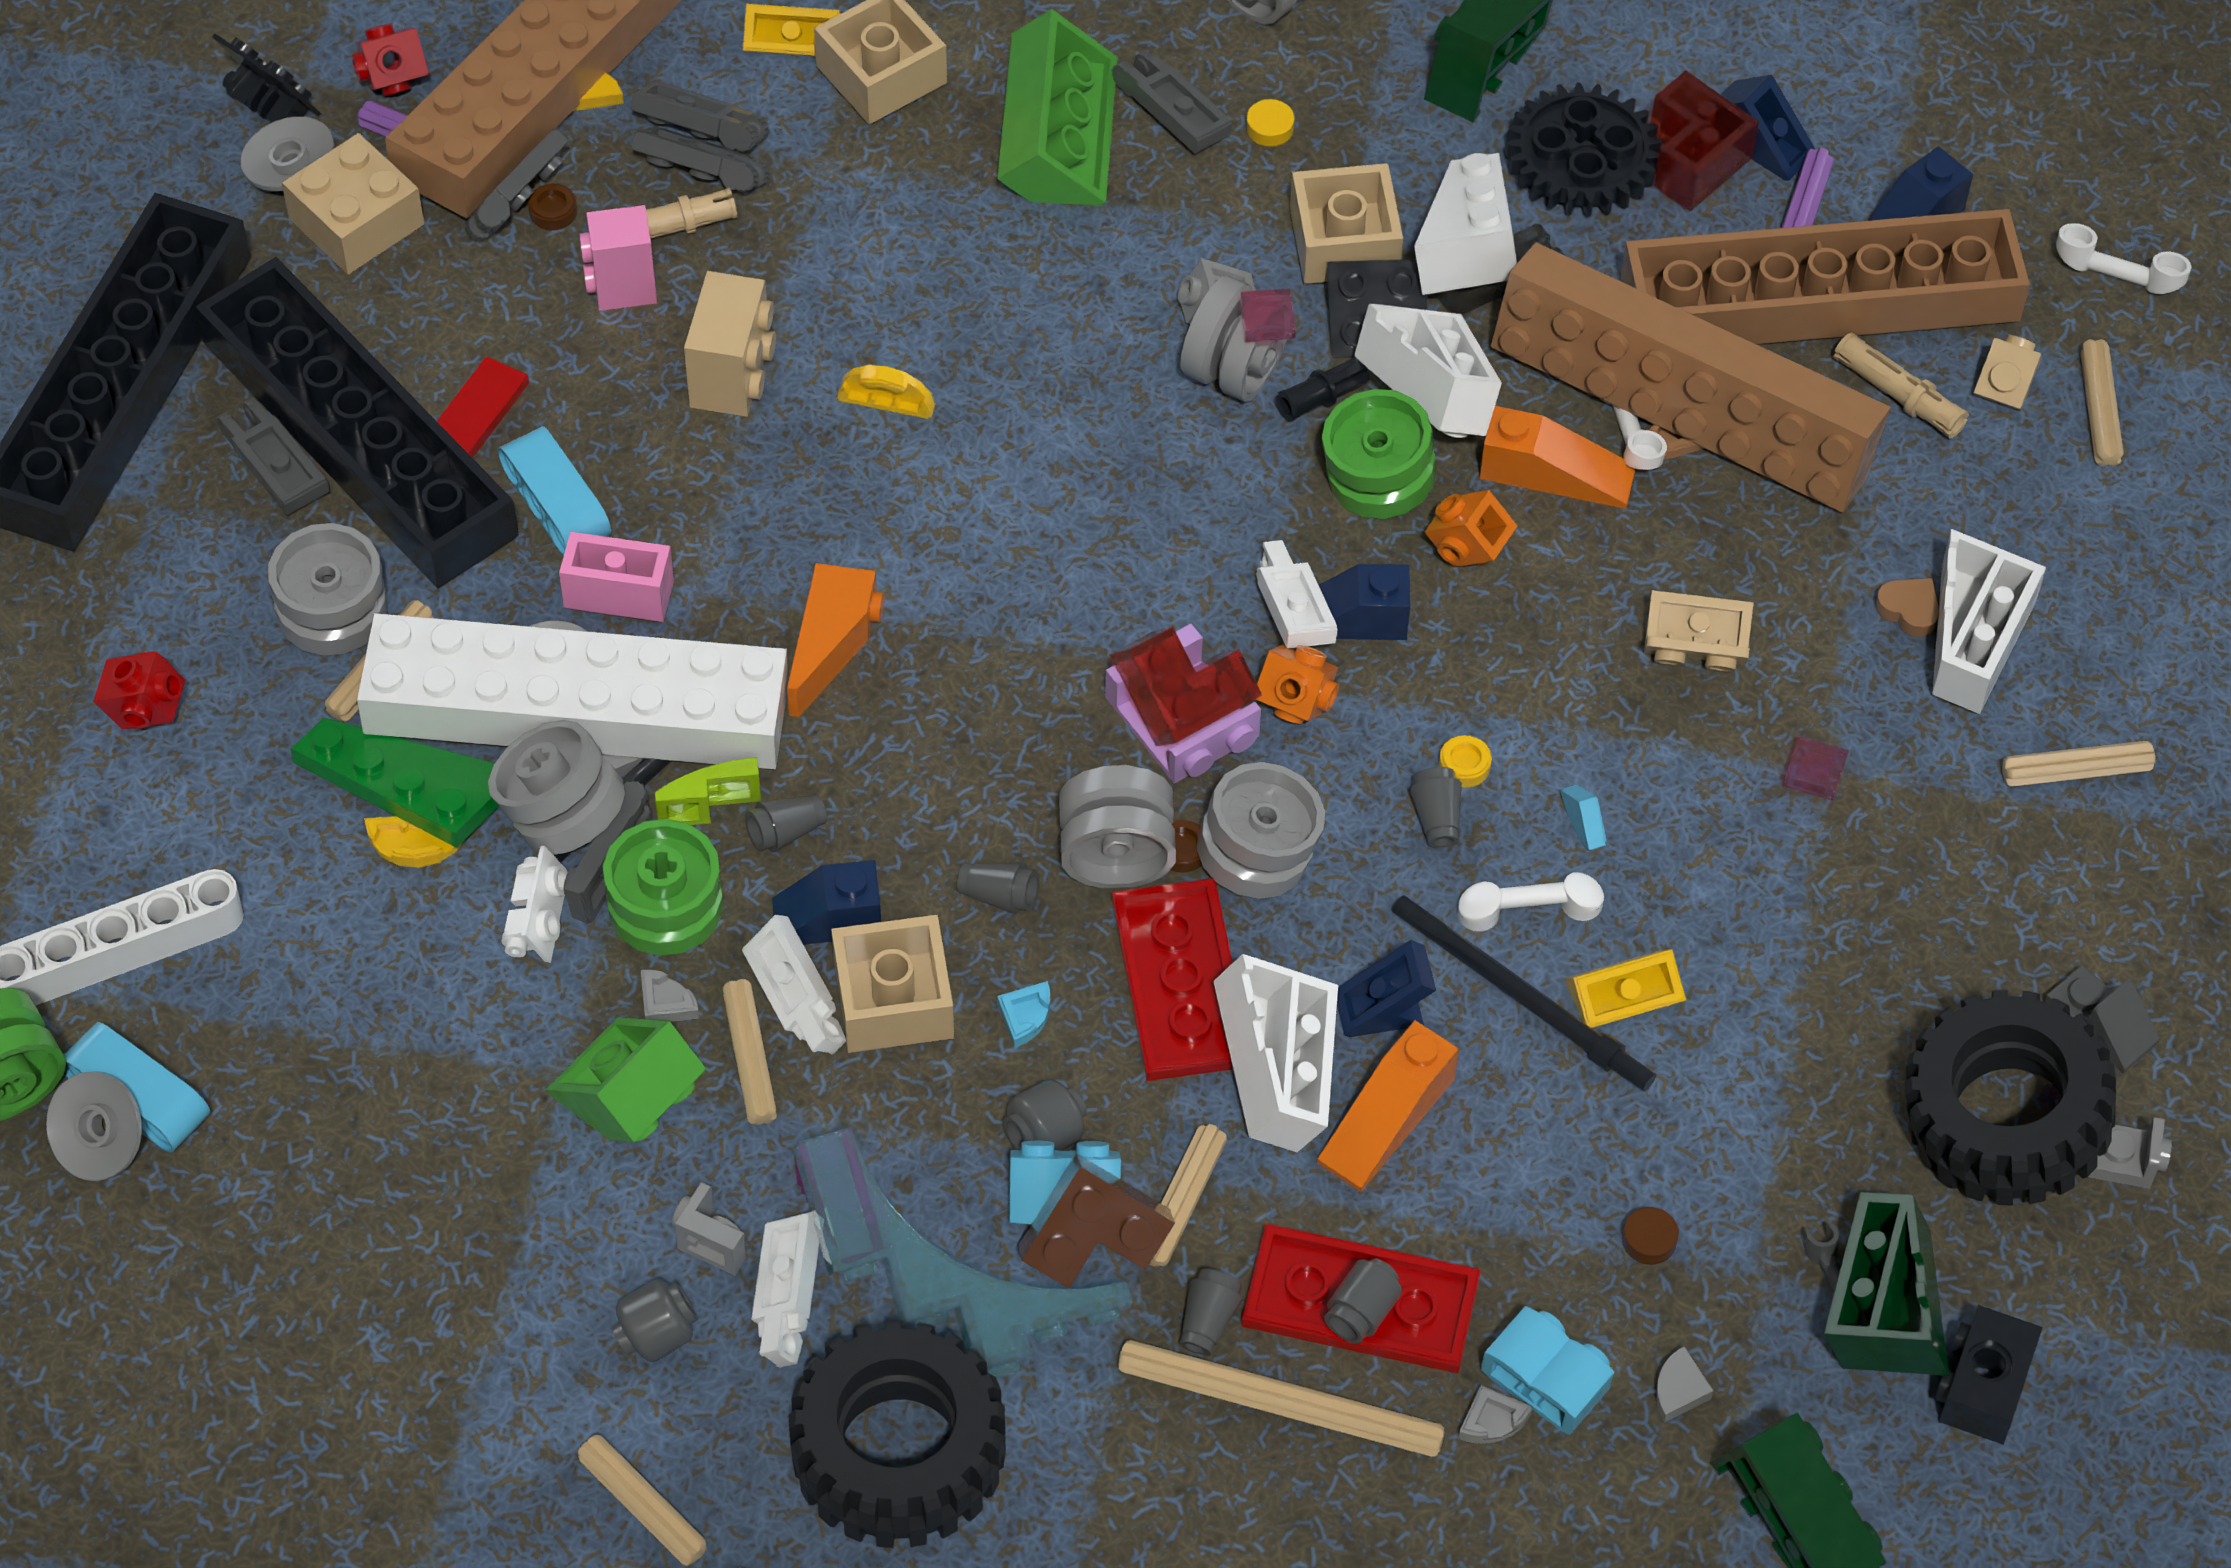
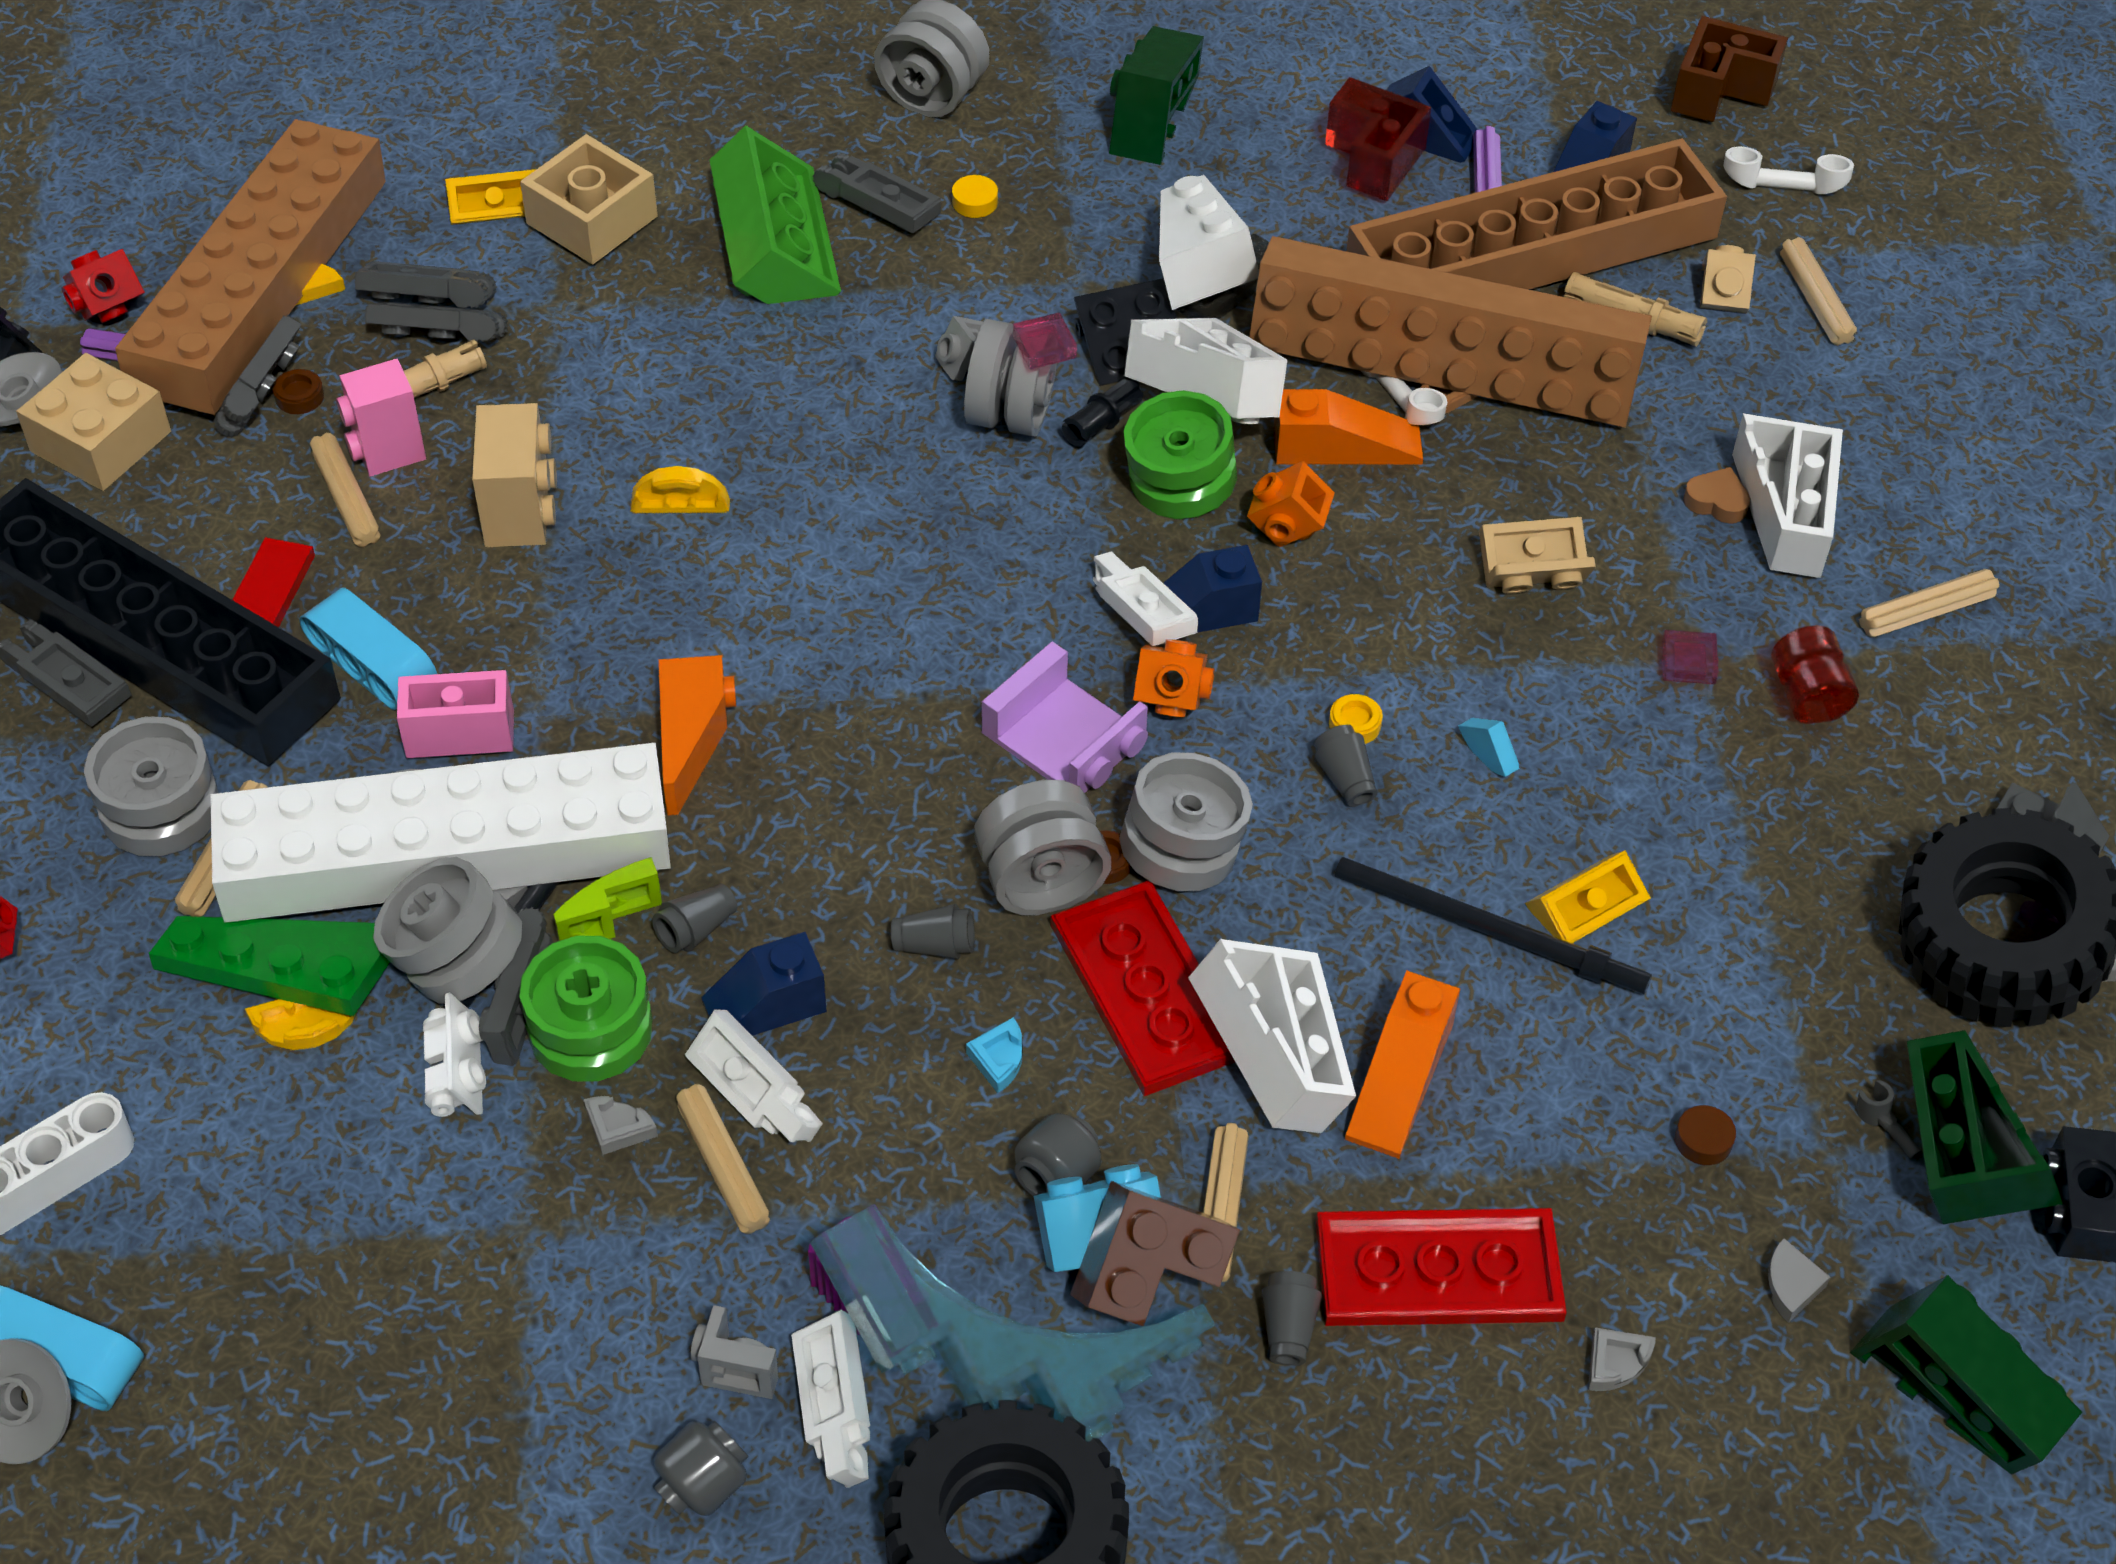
camera: 15 degrees left, 5 degrees down
bright green slope [545,1017,706,1143] -> none
tan brick [831,915,954,1053] -> none
clear red brick [1110,626,1262,746] -> none
tan axle [1119,1340,1444,1457] -> none
tan brick [1290,163,1403,284] -> none
dark grey brick [1324,1259,1403,1344] -> none
dark blue slope [1337,940,1436,1037] -> none
white bar [1457,872,1604,931] -> none
medium azure brick [1481,1306,1614,1435] -> none
black gear [1506,82,1662,216] -> none
none -> tan axle [310,432,381,547]
none -> reddish brown brick [1671,16,1788,122]
none -> clear red wheel [1771,625,1859,724]

